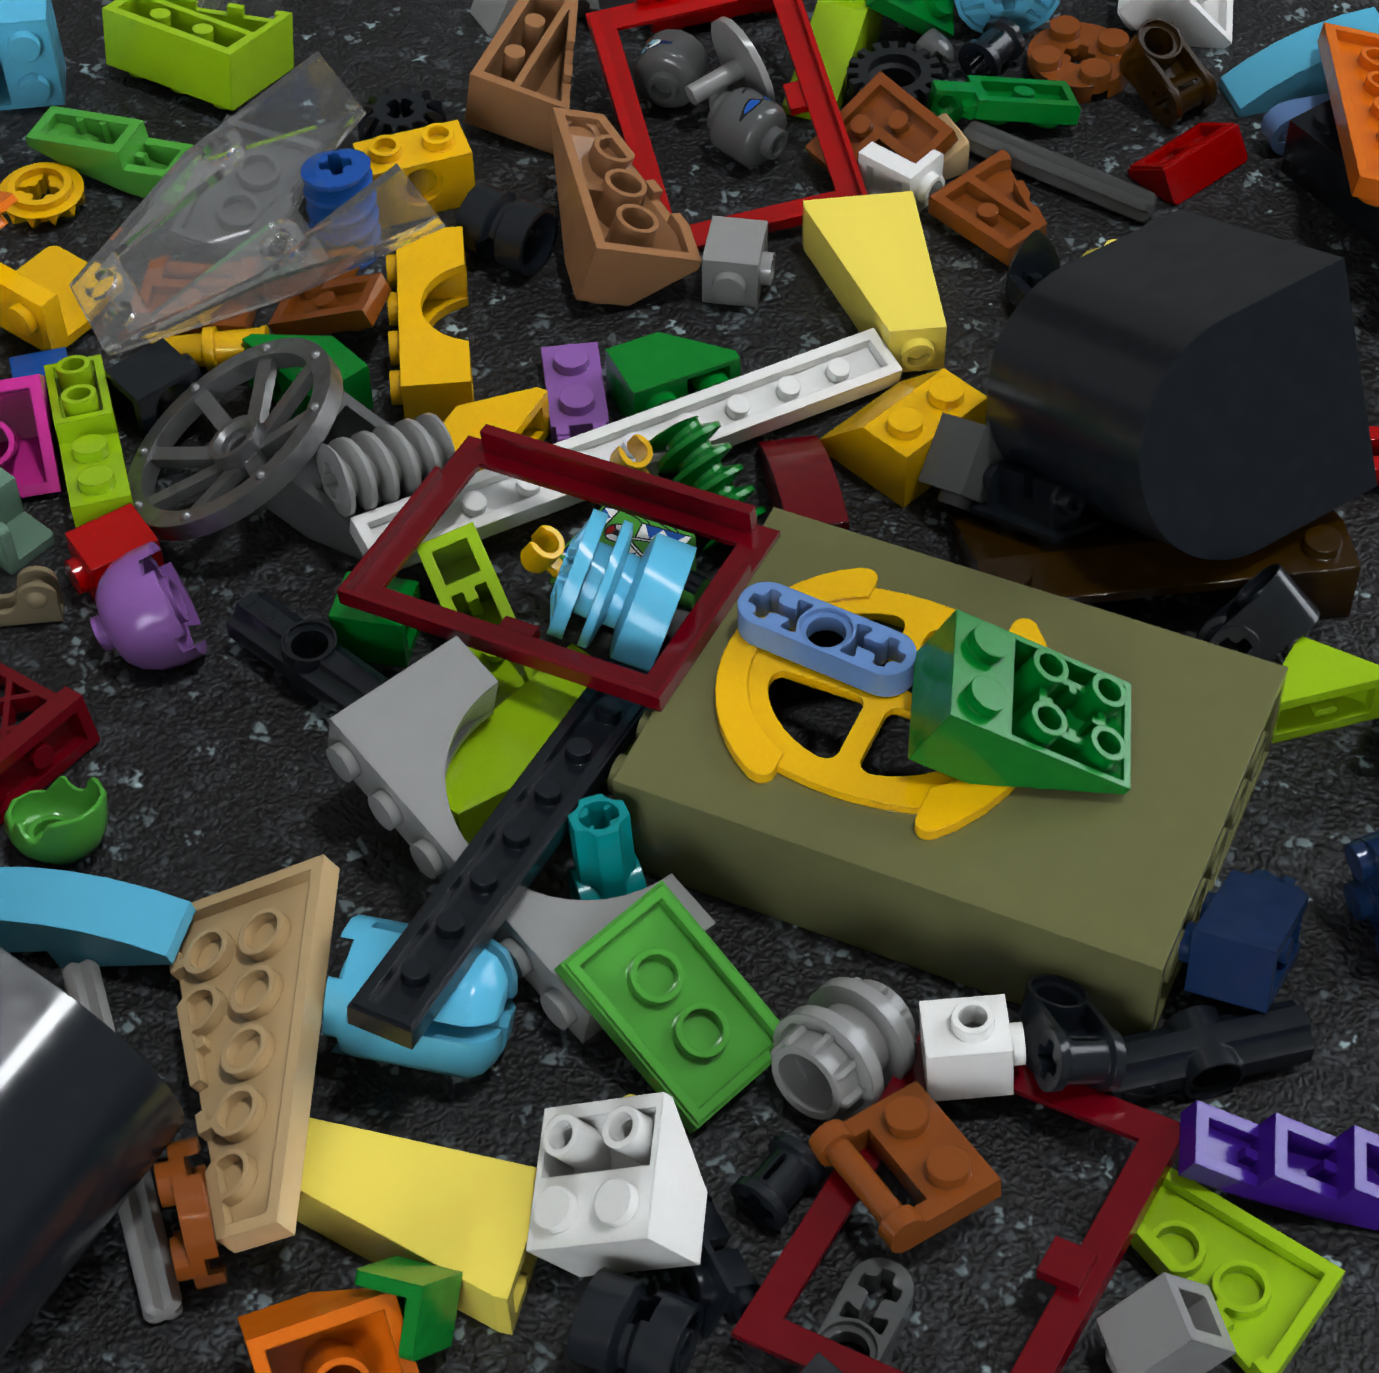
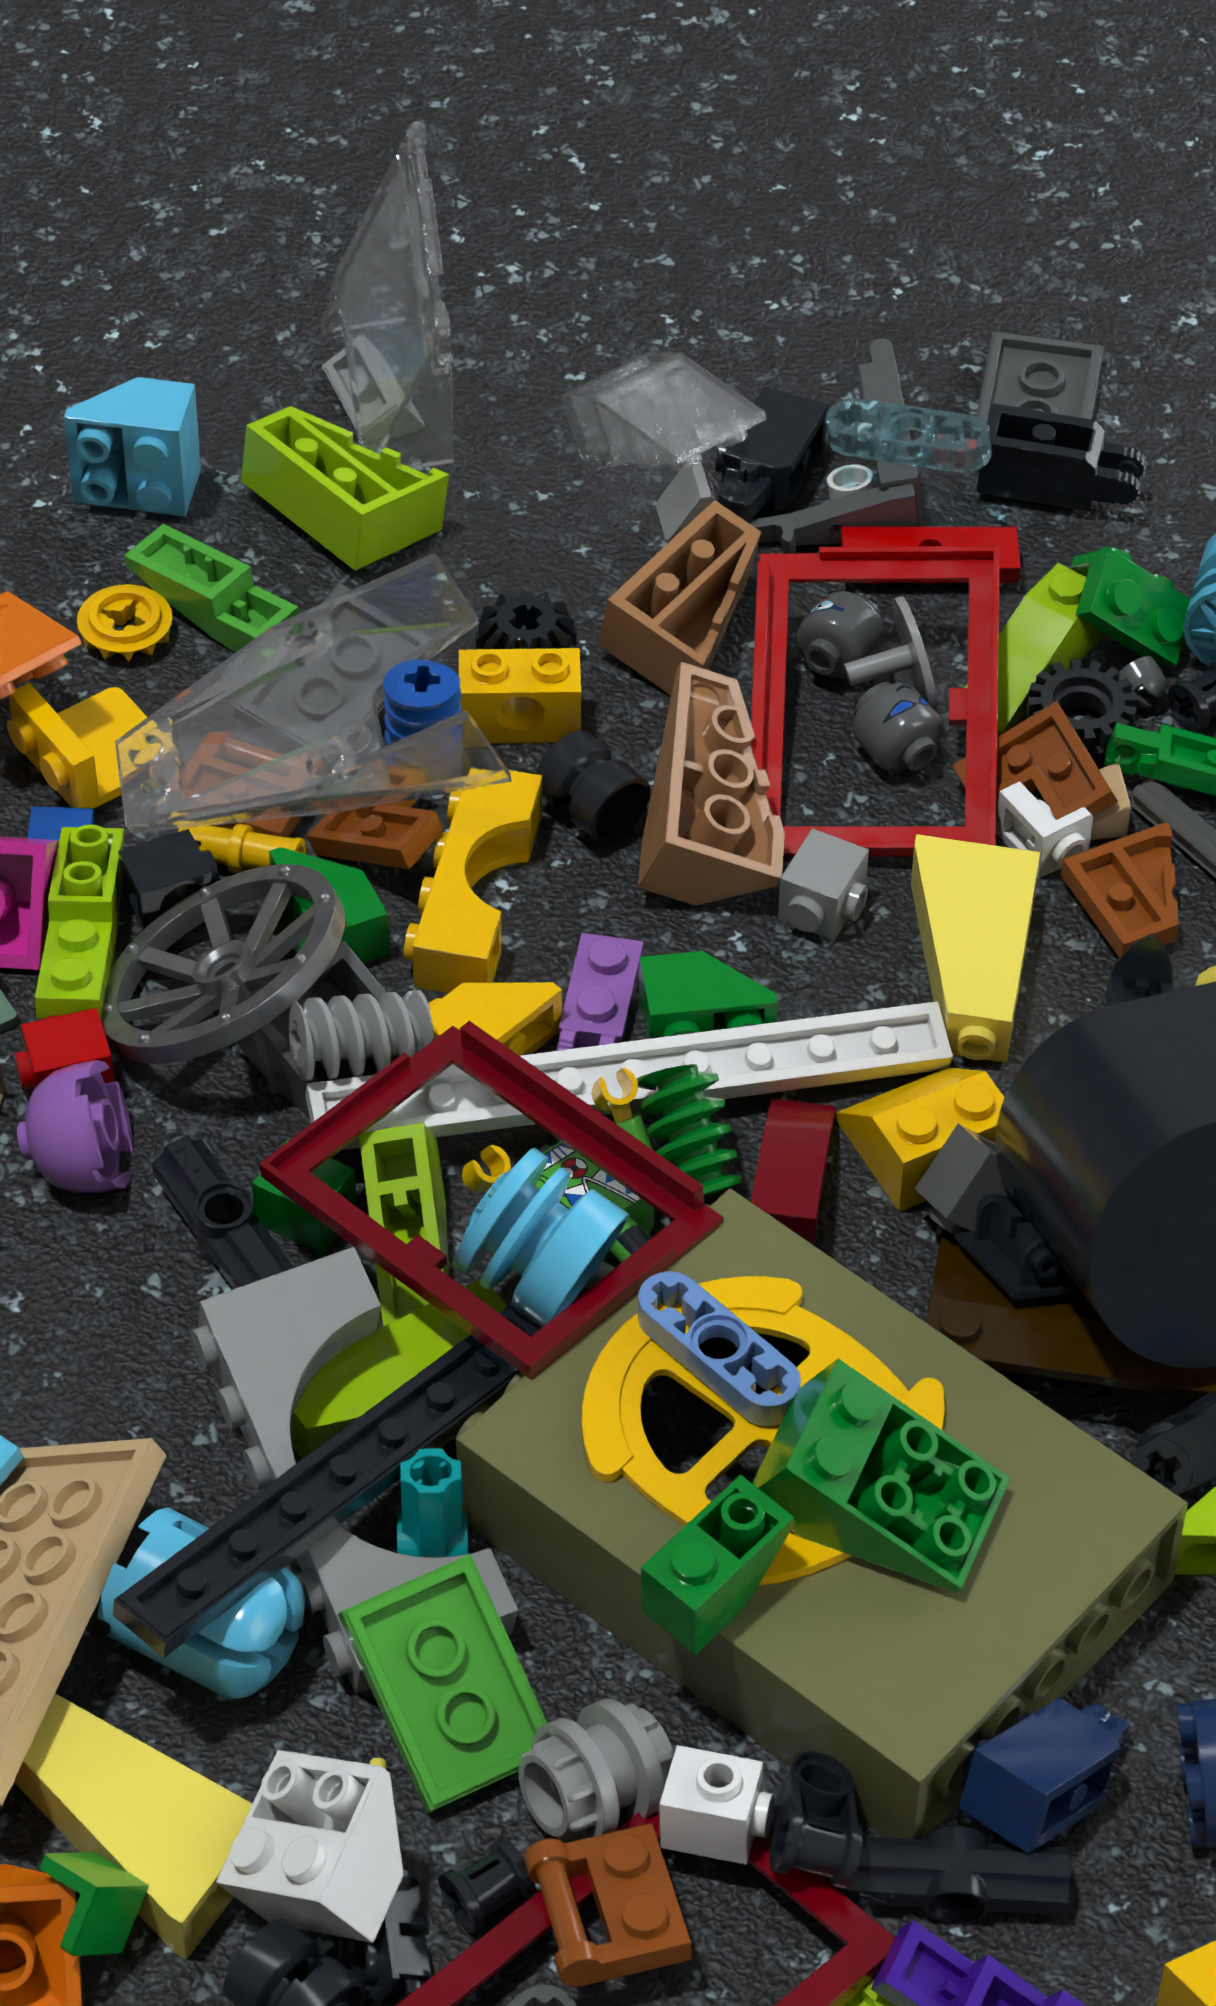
camera: 15 degrees right, 0 degrees up
none -> green slope [641,1475,795,1655]

